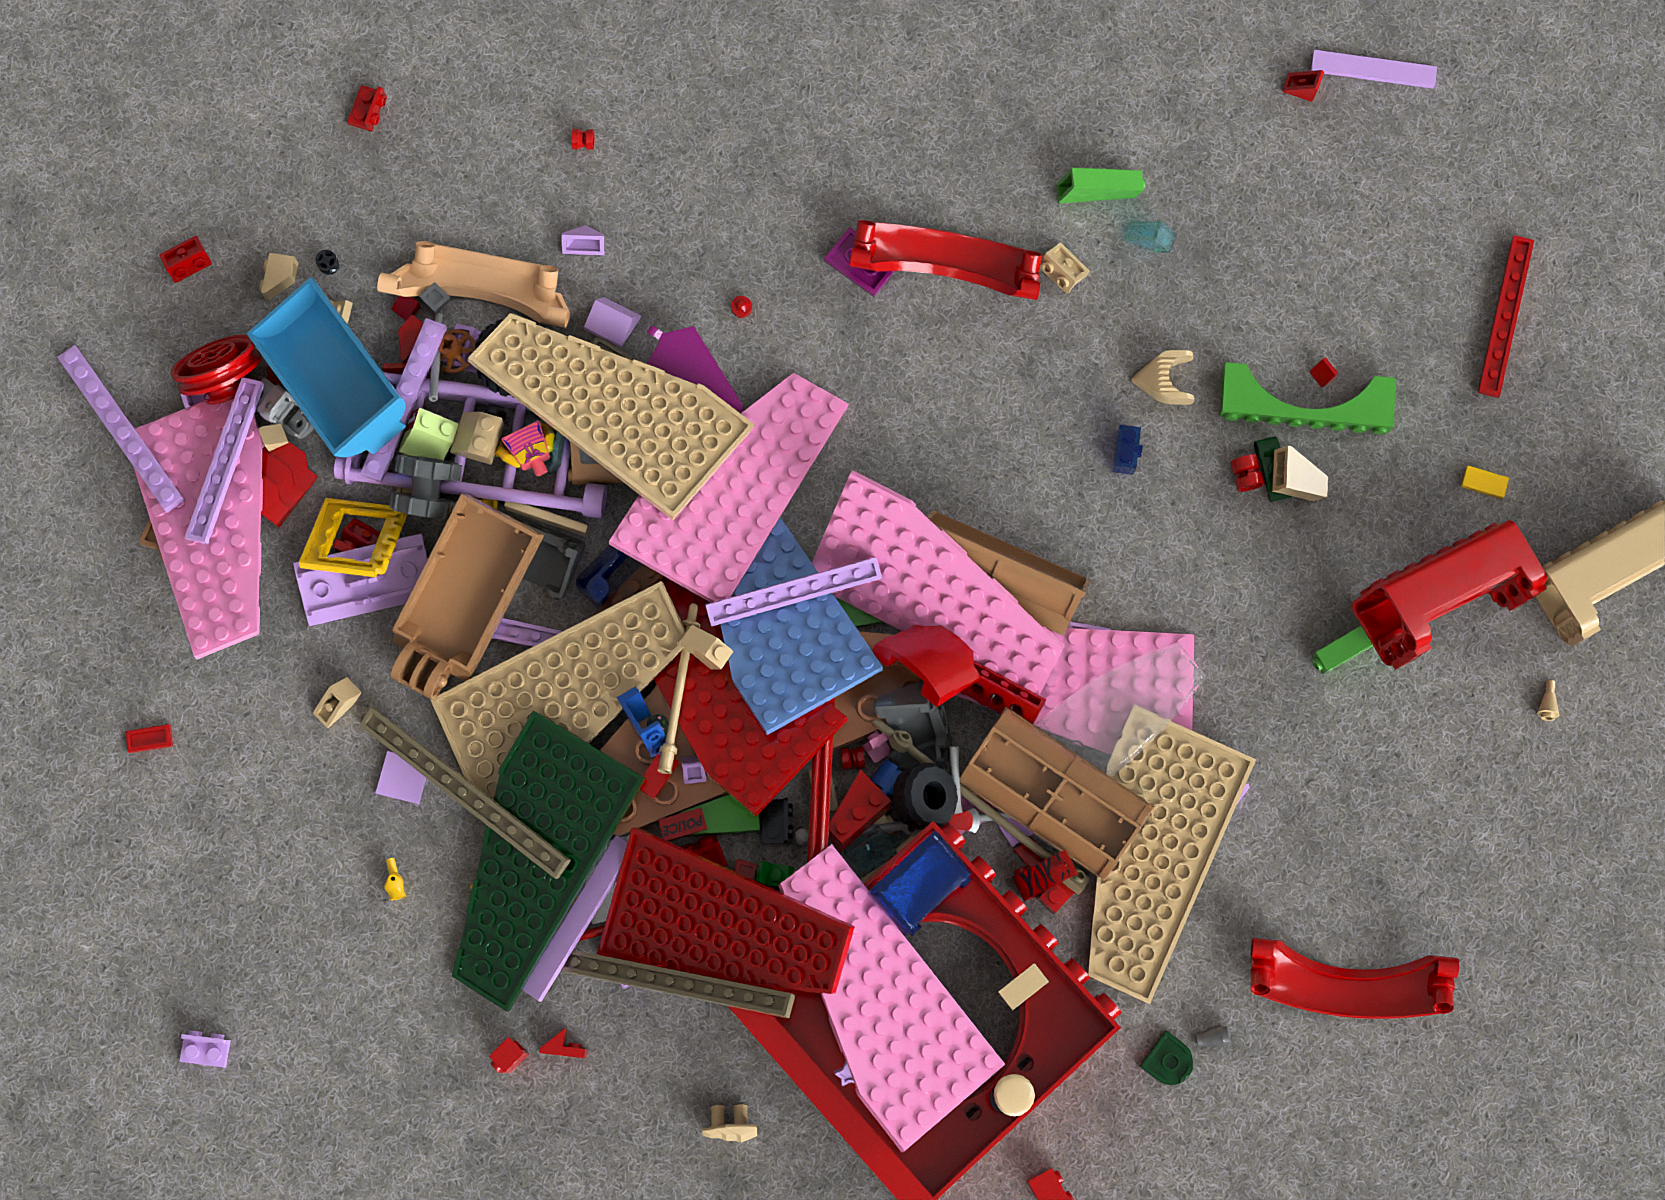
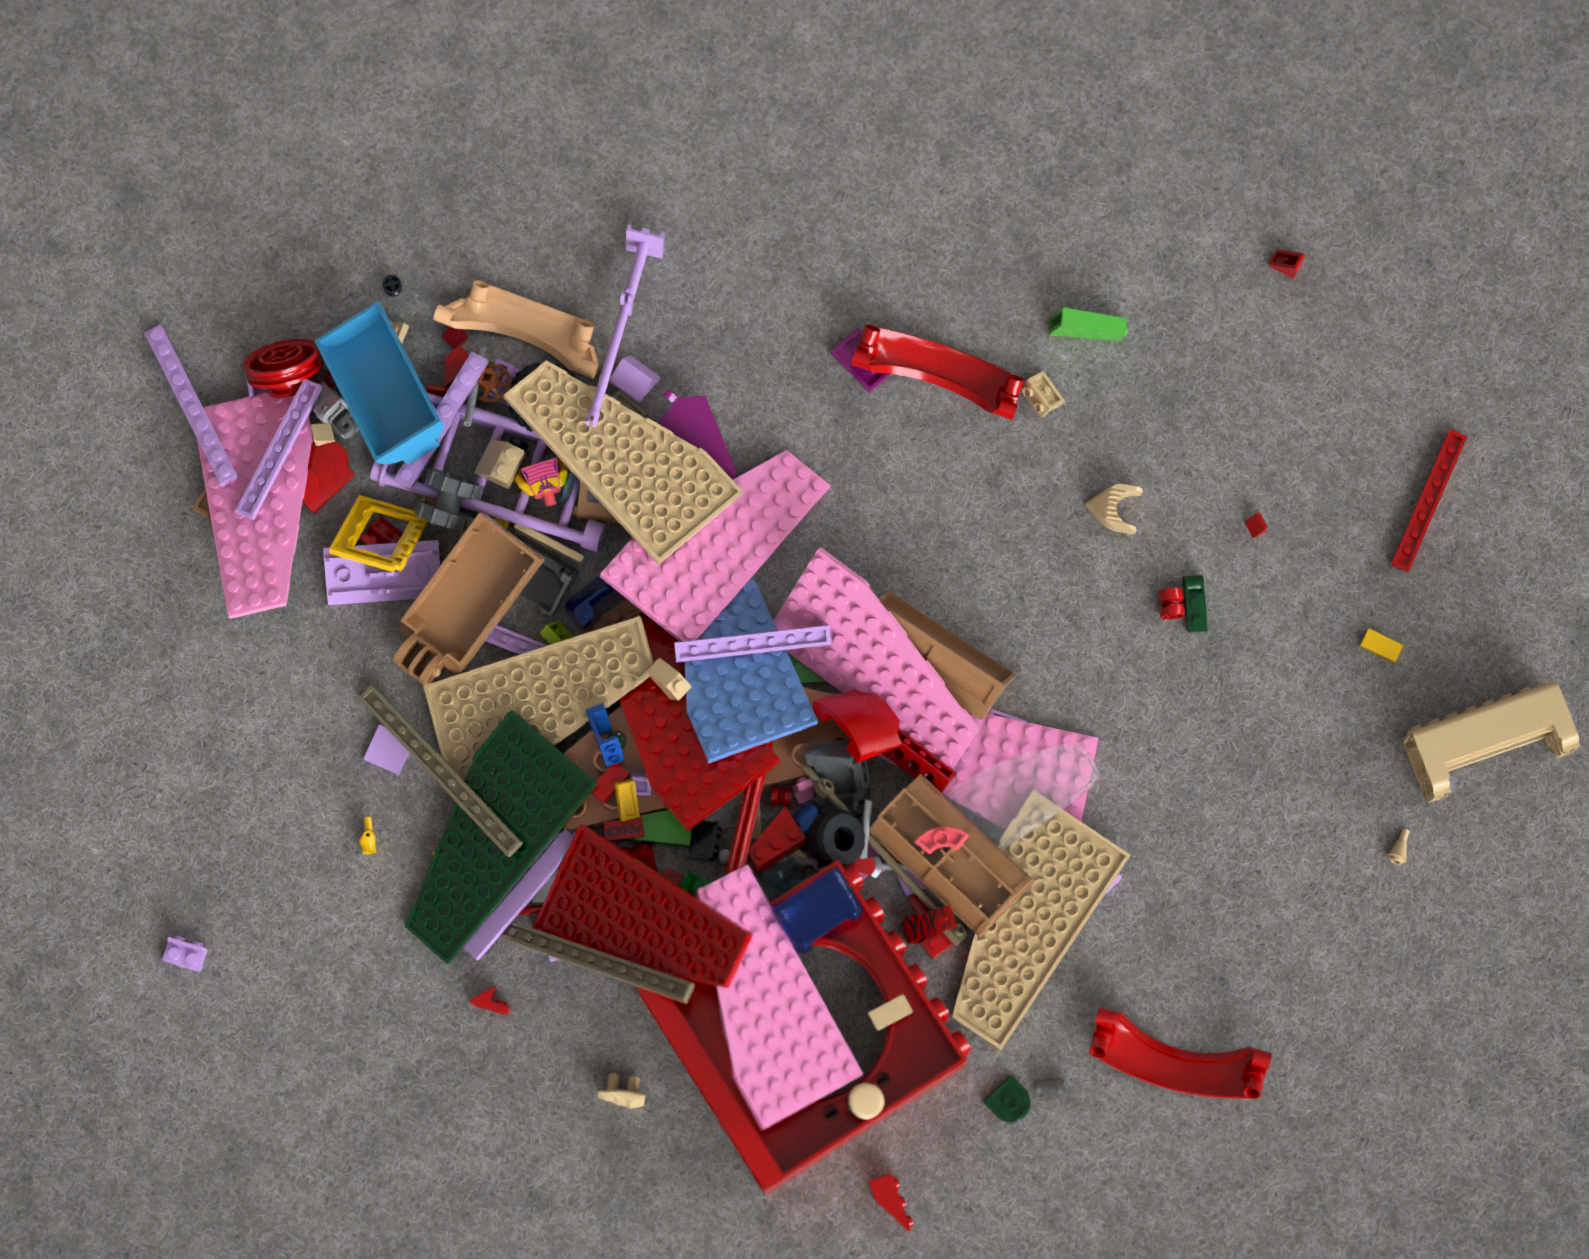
camera: 10 degrees right, 0 degrees up
red tile [125,724,173,753] -> none
red bracket [159,235,212,283] -> none
tan slope [259,253,299,300] -> none
tan slope [313,677,362,728] -> none
red bracket [347,85,387,132] -> none
yellowish green slope [399,408,459,460] -> none
flat silver panel [419,282,450,315] -> none
red piece [489,1037,529,1074] -> none
lavender slope [562,225,605,255] -> none
red wheel [572,129,595,150] -> none
tan bar [657,603,701,774] -> none
red tile [731,296,752,318] -> none
lavender piece [834,1061,854,1086] -> none
clear blue brick [1112,425,1143,475] -> none
clear light blue slope [1124,221,1177,253] -> none
bright green arch [1219,362,1396,435] -> none
slope [1273,446,1328,501] -> none
lavender tile [1311,50,1437,89] -> none
bright green slope [1312,626,1373,674] -> none
red piece [1352,520,1547,670] -> none
none -> lime piece [540,620,573,645]
none -> lavender piece [585,224,665,427]
none -> yellow tile [614,779,640,822]
none -> coral tile [914,827,969,854]

